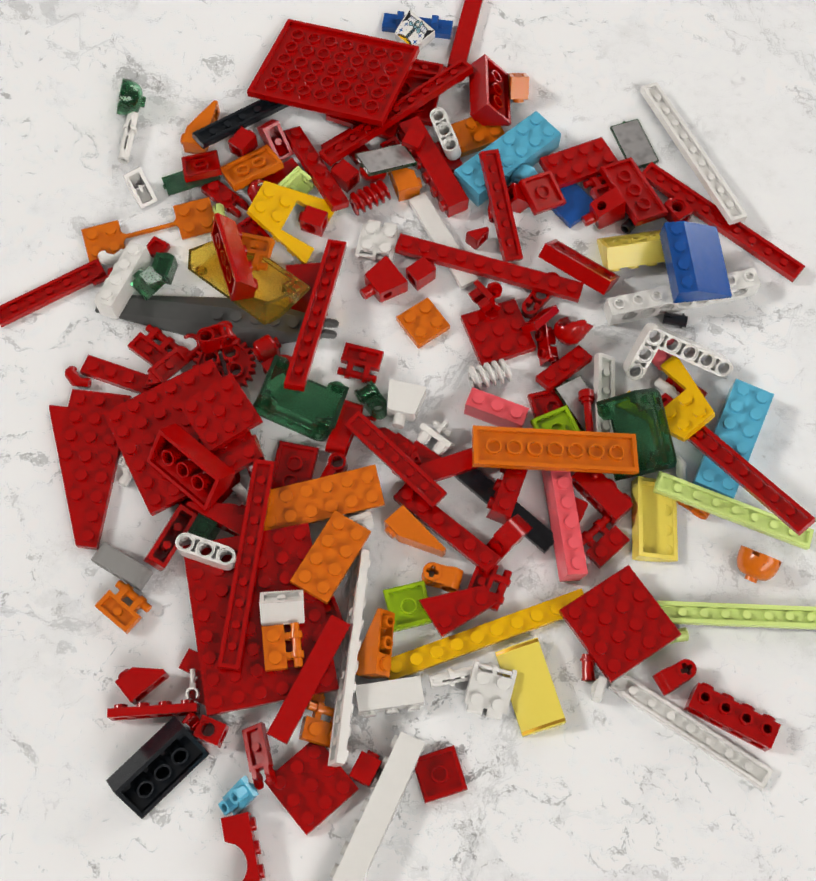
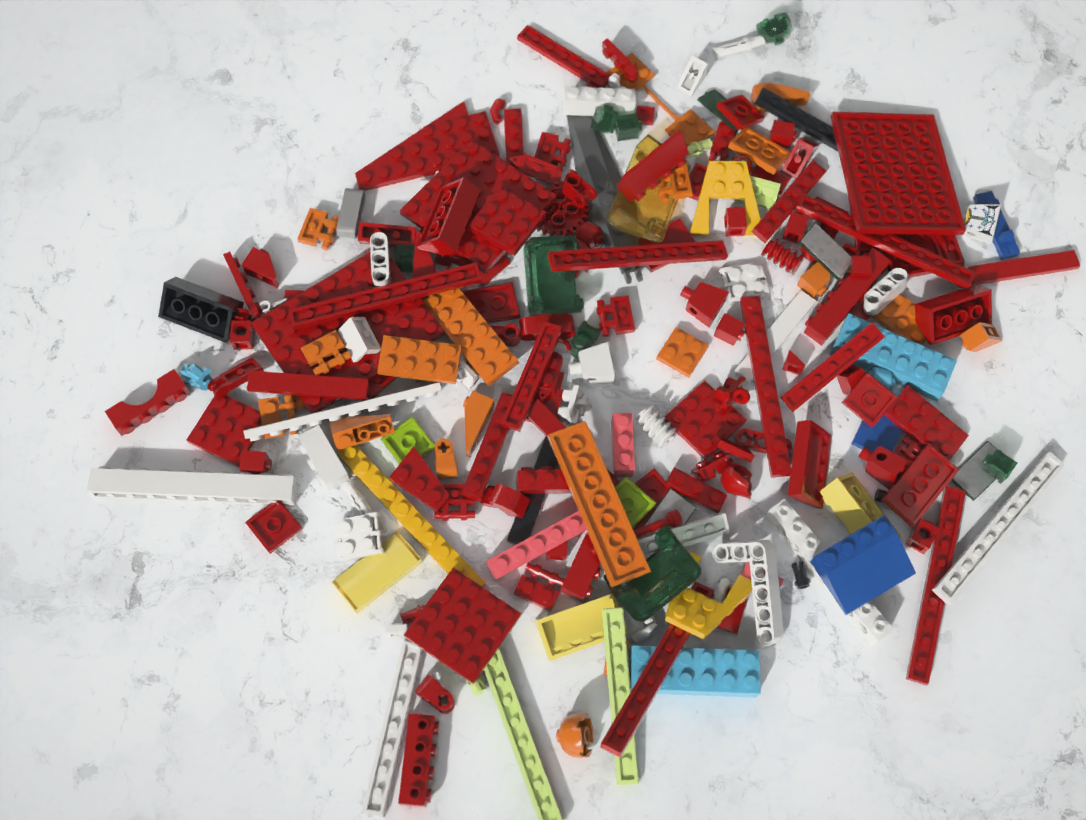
camera: 65 degrees right, 0 degrees up
none -> red hinge [602,38,638,83]
none -> clear green brick [982,449,1017,484]

